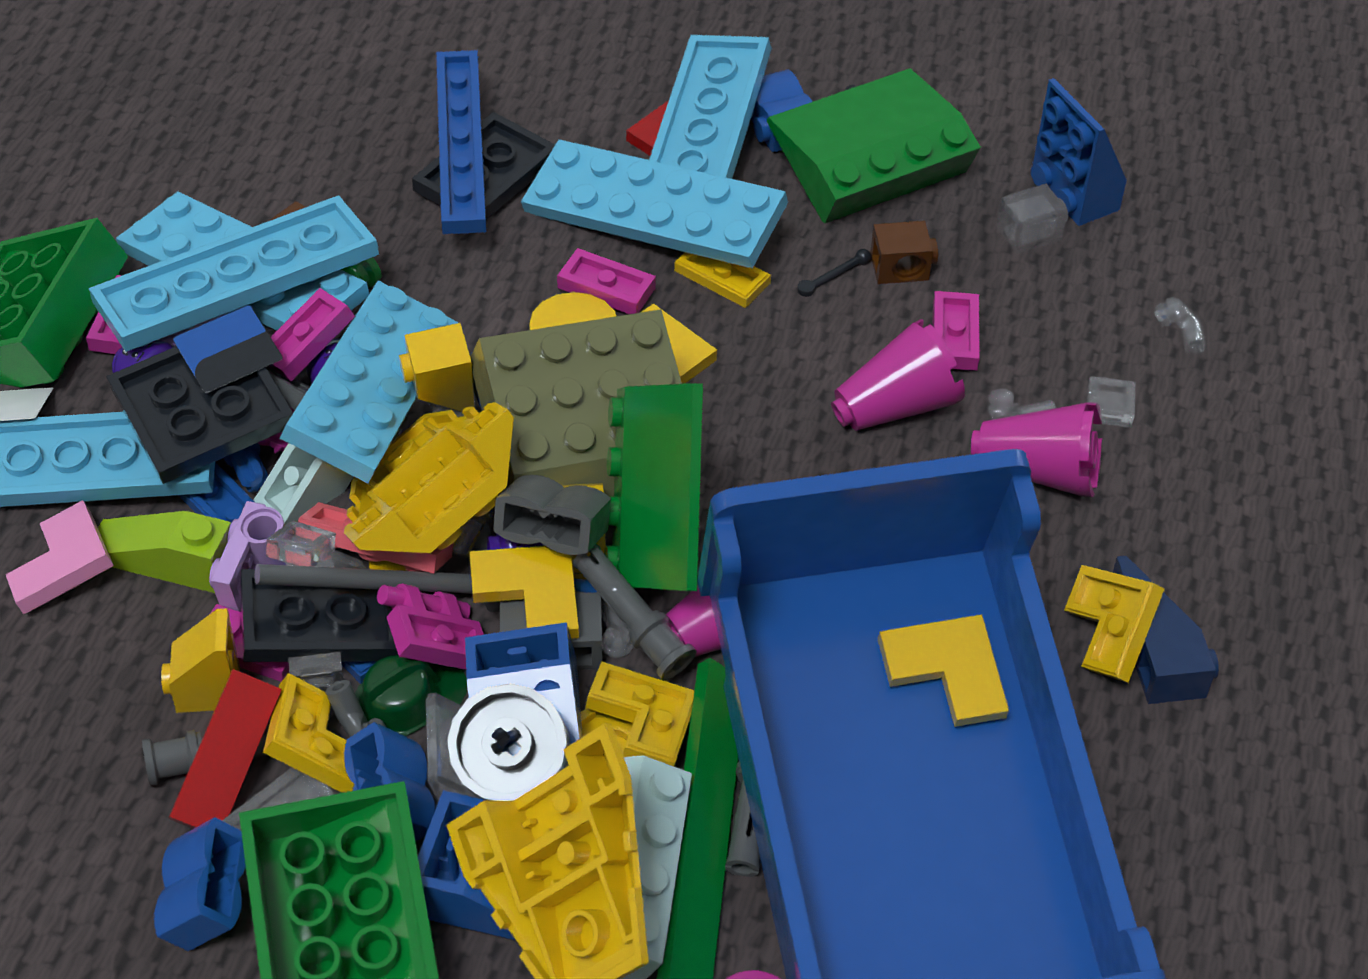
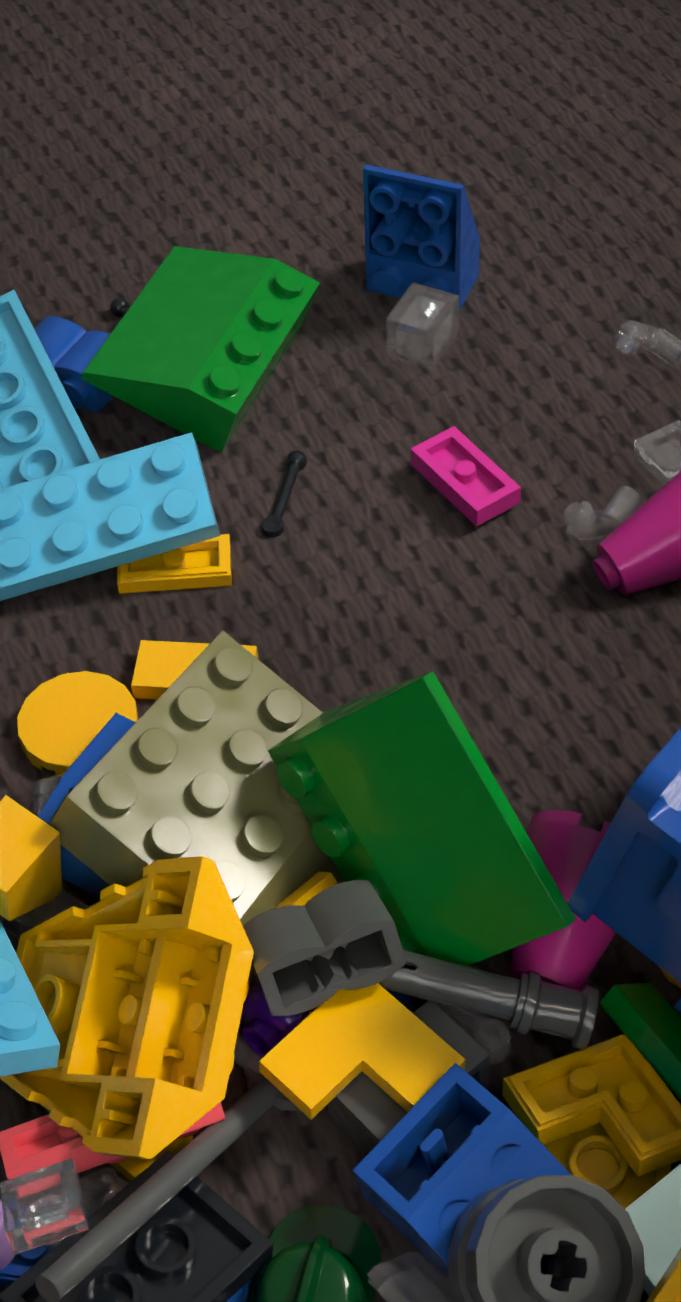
camera: 35 degrees left, 0 degrees up
dark pink plate [377,583,484,669] -> none
dark pink plate [557,248,656,314] -> none
dark pink cone [831,319,965,431] -> none
reddish brown brick [870,221,938,284] -> none

